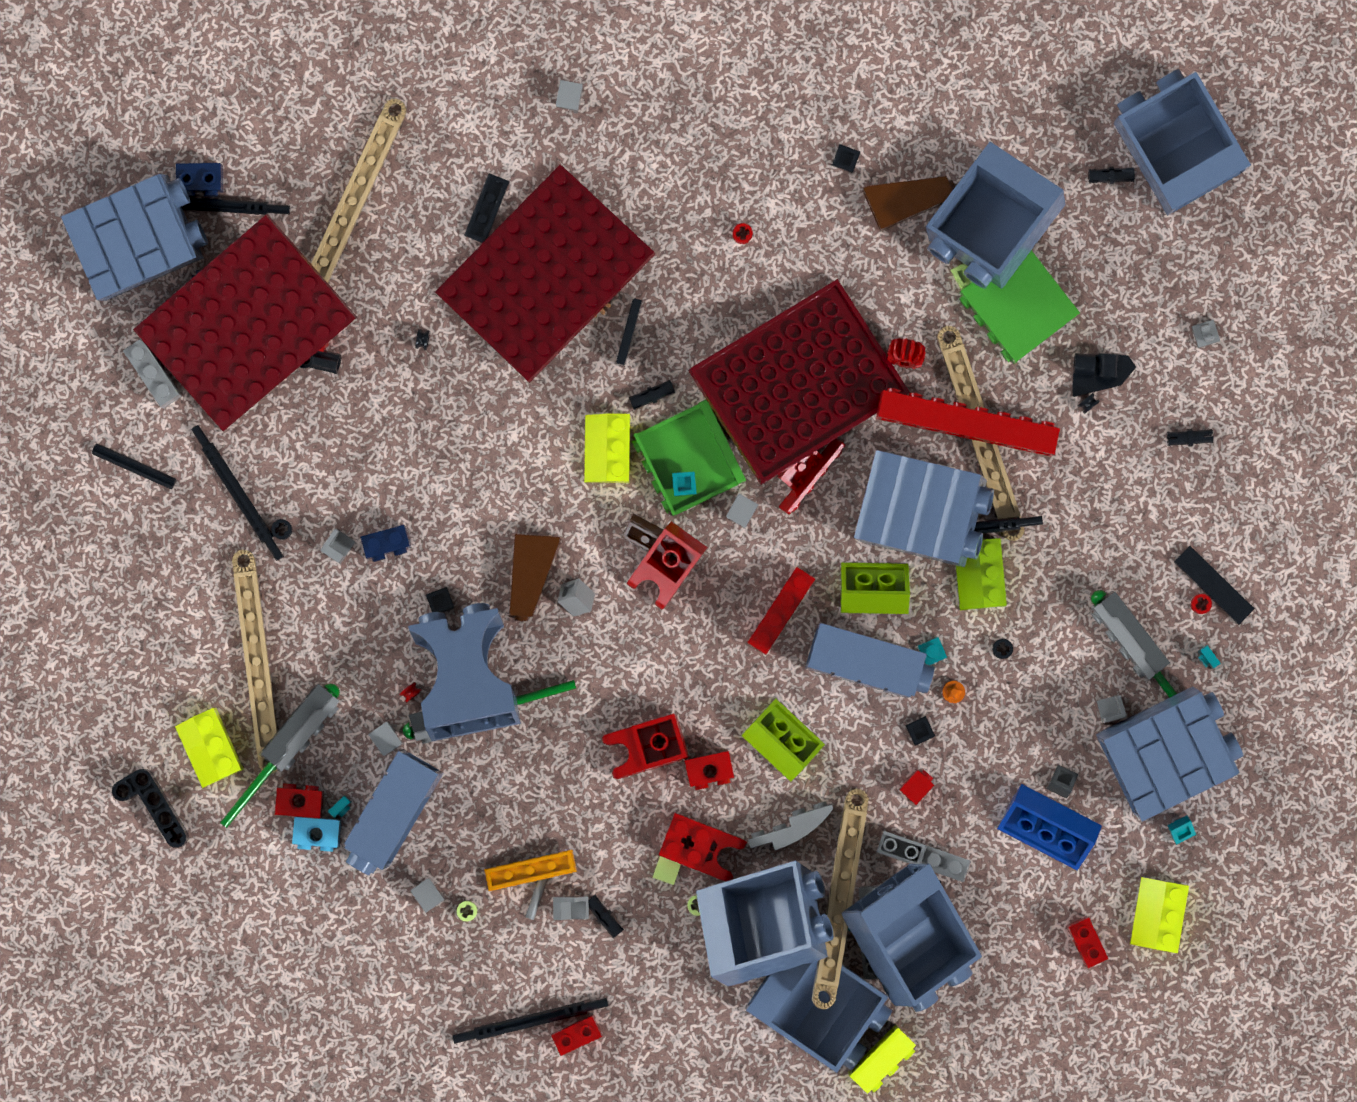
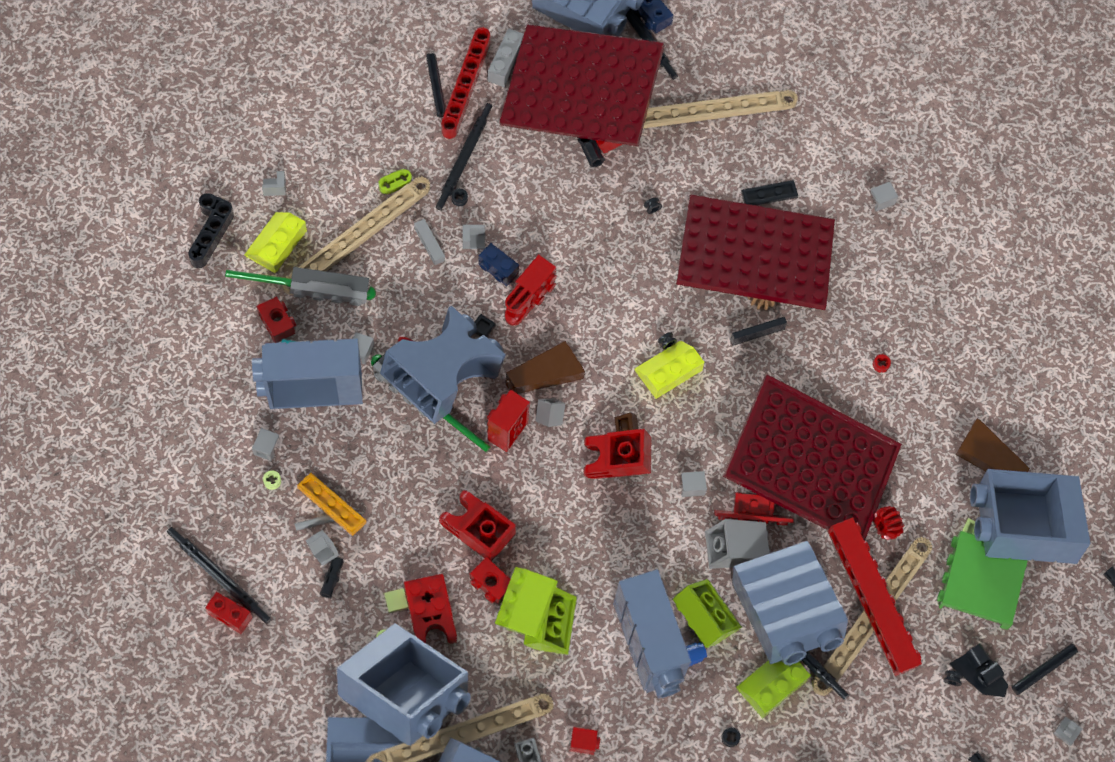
camera: 45 degrees right, 20 degrees down
medium azure brick [292,817,342,852] -> none
black pin [629,380,675,410] -> none
bright green panel [632,399,746,516] -> none
teal plate [672,471,697,496] -> none
red brick [747,567,815,655] -> none
light grey slope [748,801,833,850] -> none
black tile [832,144,860,173] -> none
black tile [905,716,935,746] -> none
teal plate [918,637,947,665] -> none
orange tile [942,681,965,703] -> none
none -> light grey panel [262,171,286,196]
none -> lime beam [378,169,412,194]
none -> light grey piece [414,219,445,265]
none -> red beam [441,27,490,139]
none -> red brick [487,389,530,452]
none -> lime slope [494,567,558,638]
none -> red brick [504,254,557,326]
none -> black bush [658,332,677,350]
none -> blue brick [686,642,707,667]
none -> light grey slope [705,519,770,569]
none -> black axle [1012,644,1078,695]

